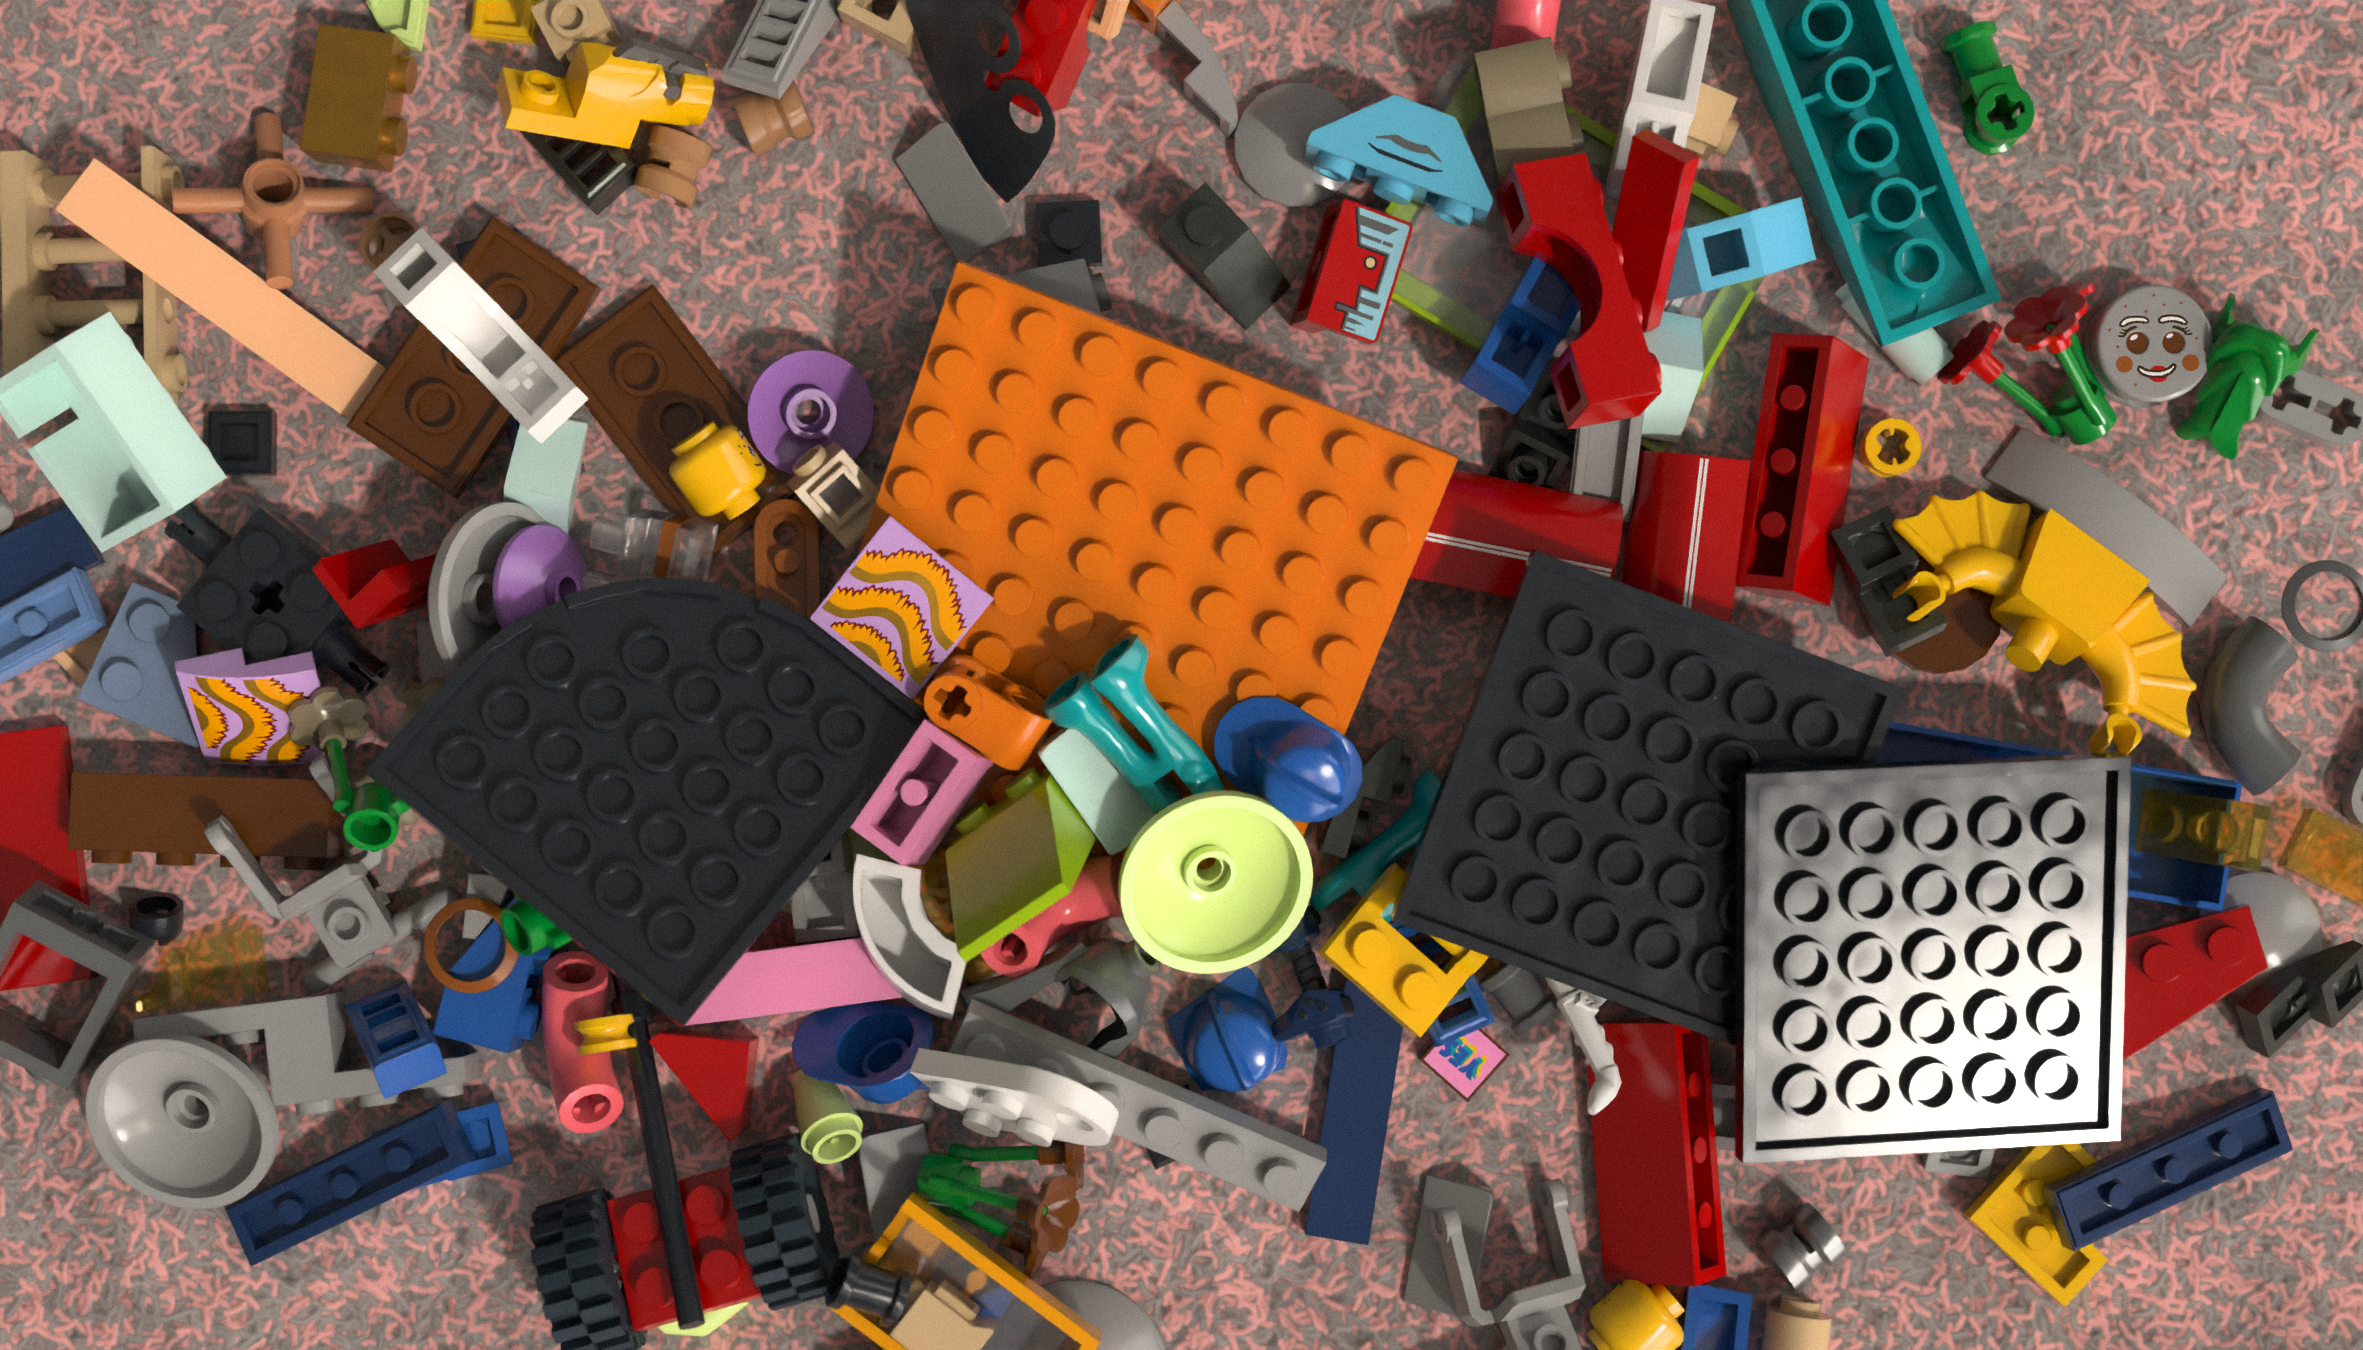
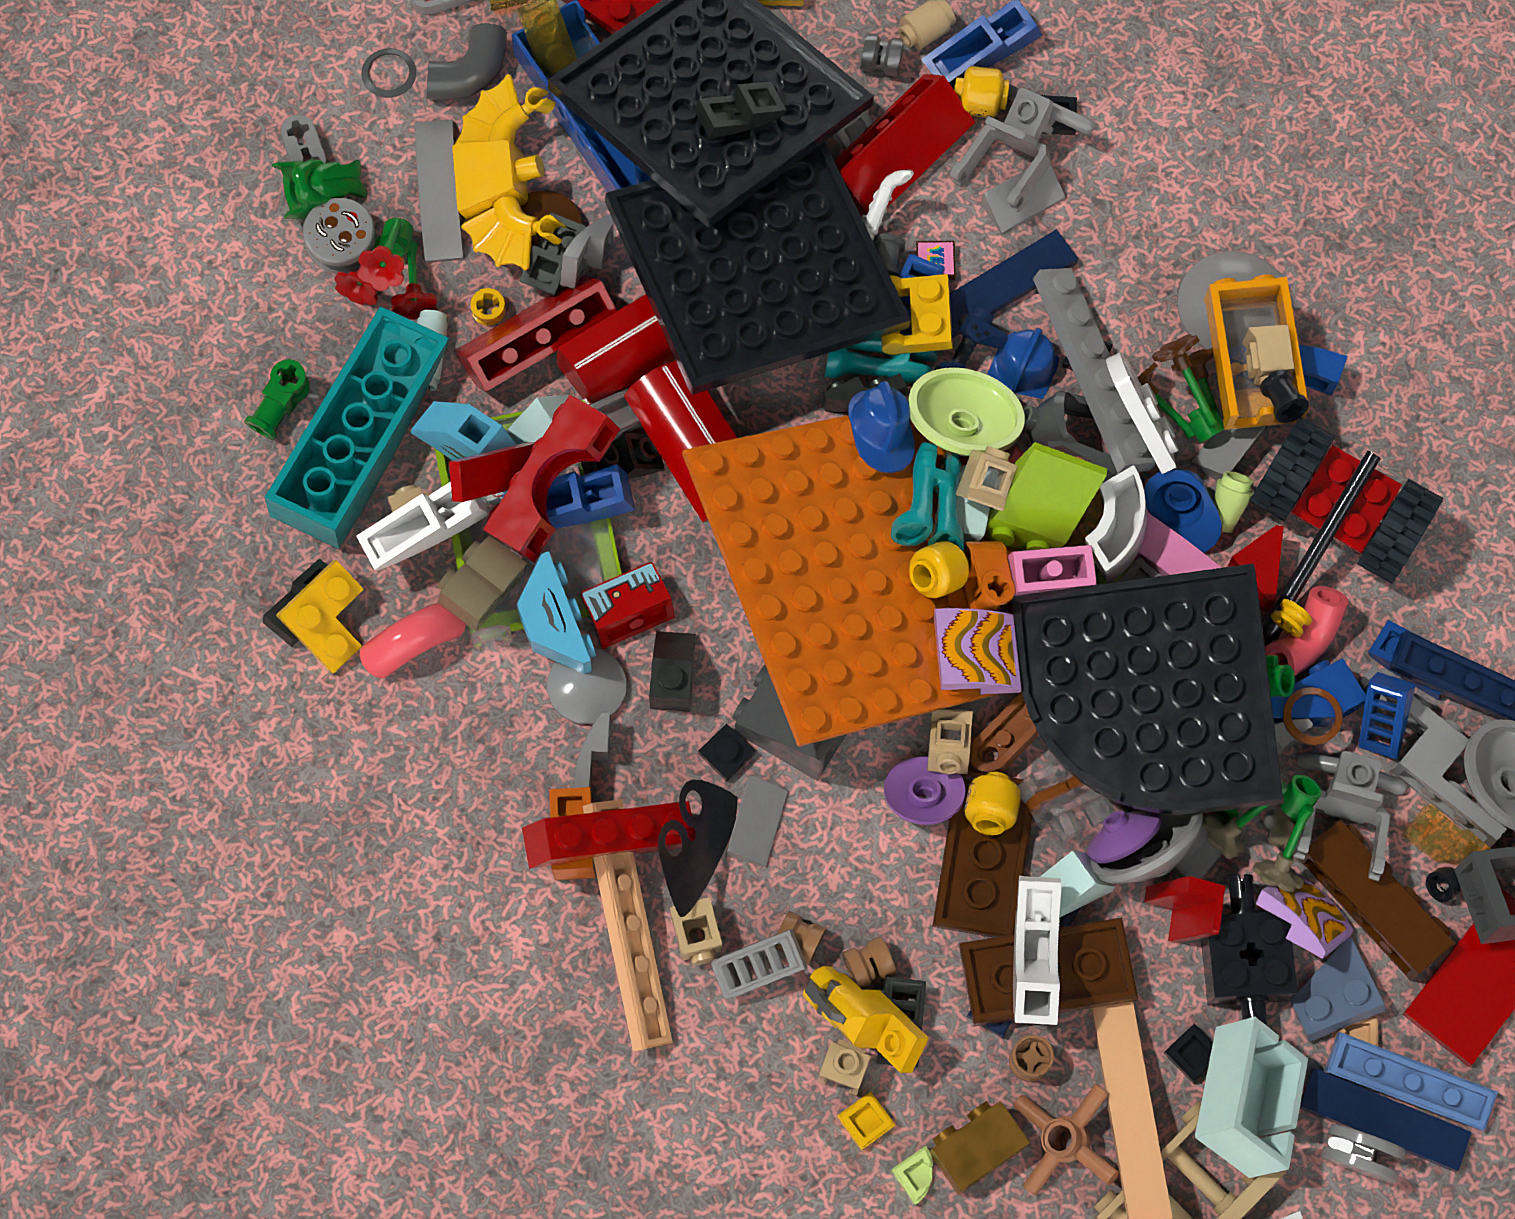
camera: 135 degrees left, 15 degrees down
none -> light grey slope [560,215,615,289]
none -> pearl dark grey slope [694,81,786,138]
none -> yellow head [909,541,969,598]
none -> tan window [956,446,1018,512]

